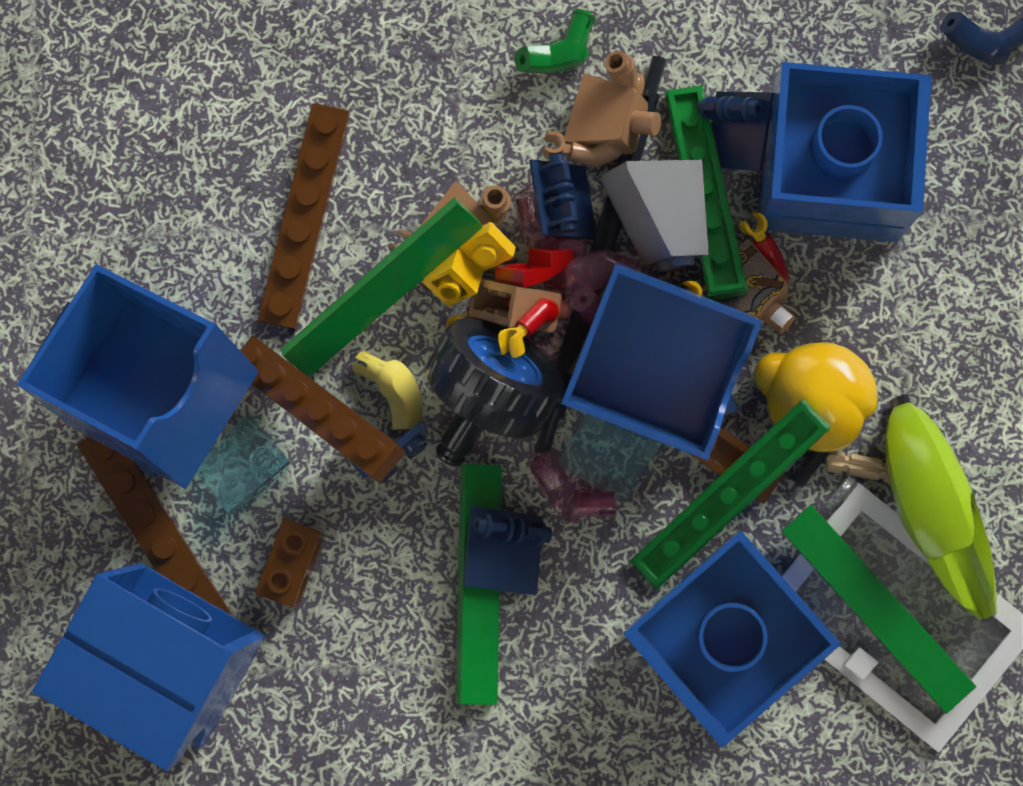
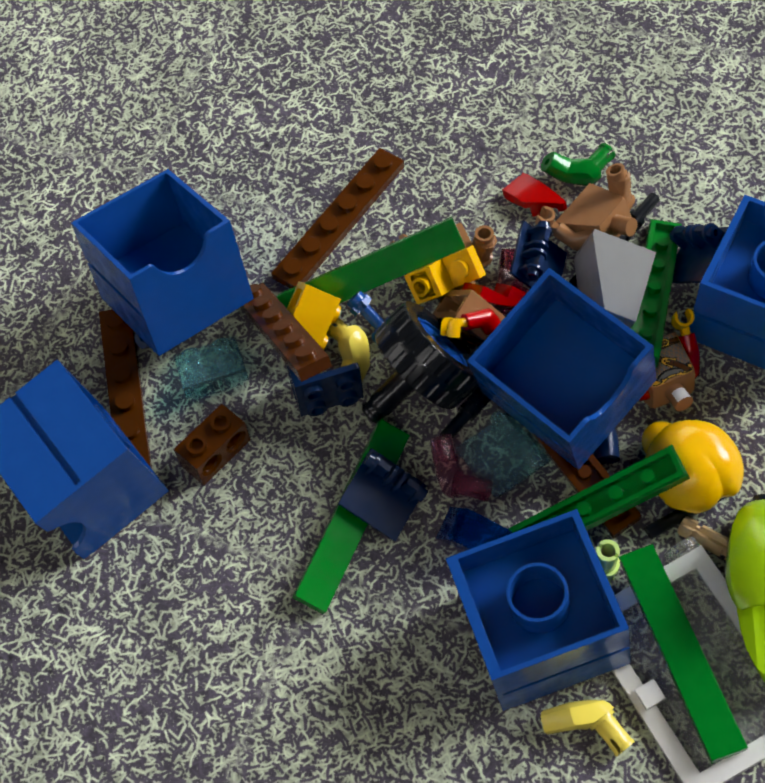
camera: 25 degrees right, 20 degrees down
none -> yellow slope [287,281,341,350]
none -> blue bar [346,291,389,344]
none -> clear blue slope [436,507,512,551]
none -> red slope [502,172,567,217]
none -> light yellow arm [541,700,635,757]
none -> yellowish green pin [596,539,620,585]

